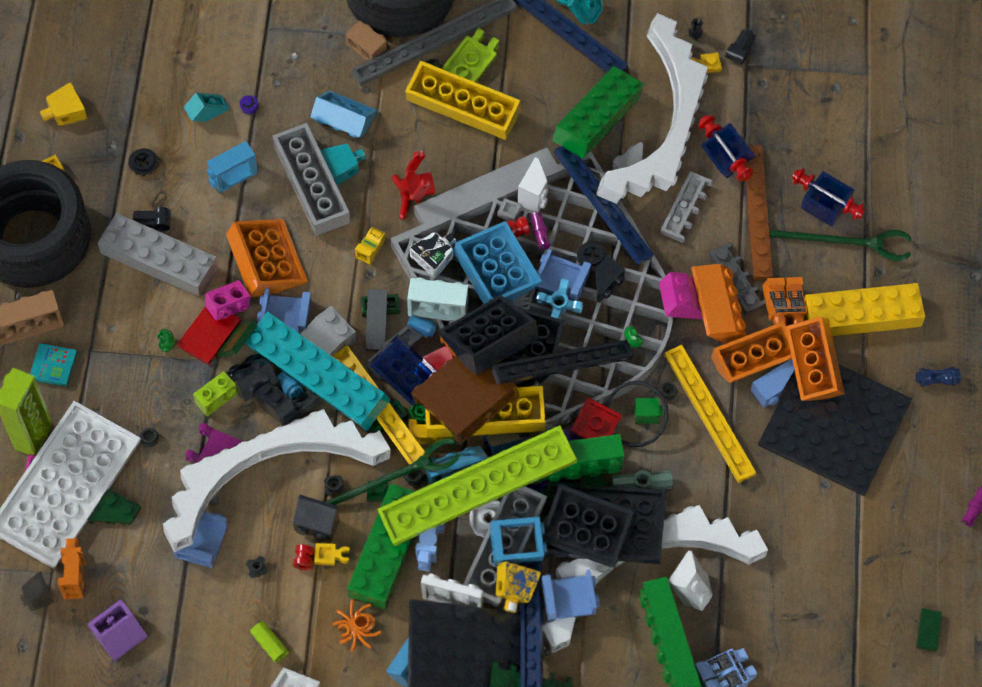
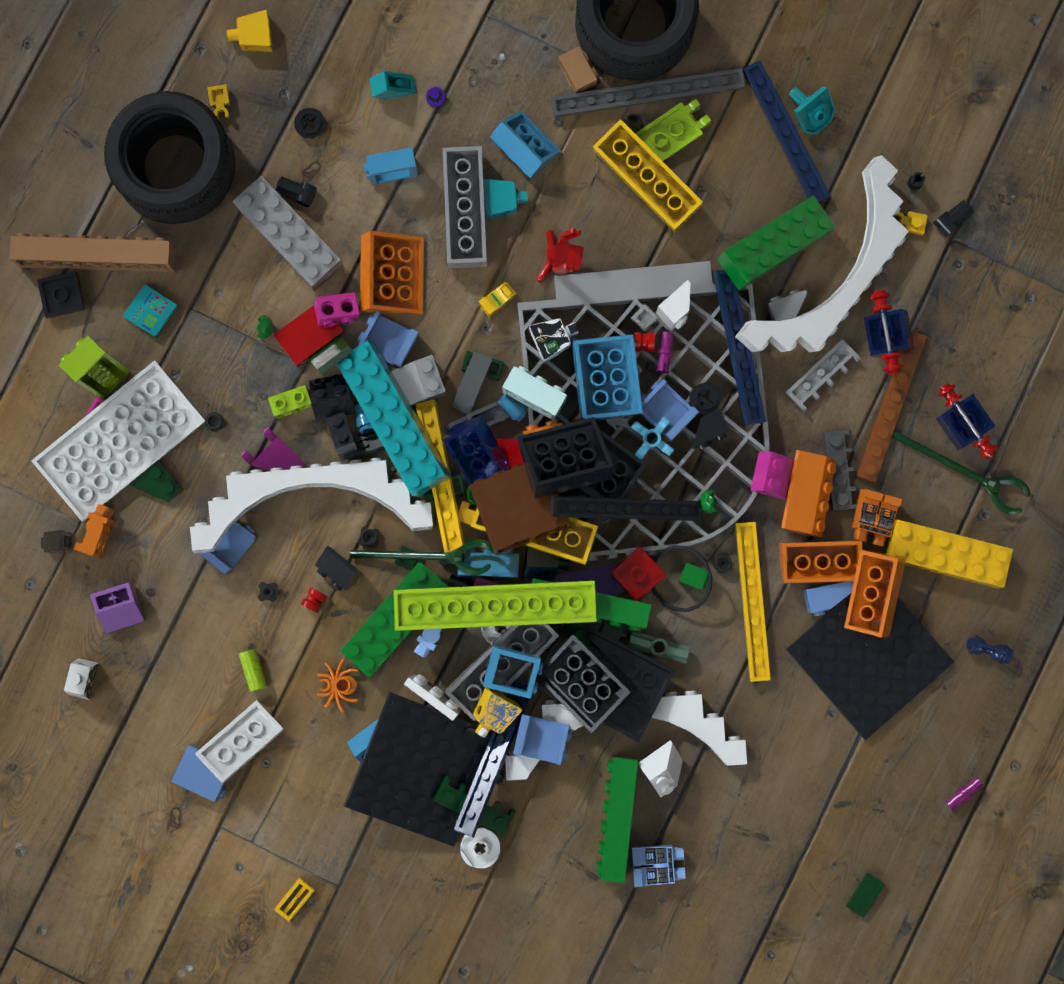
camera: 20 degrees right, 20 degrees up
yellow plate [314,543,350,566] -> none

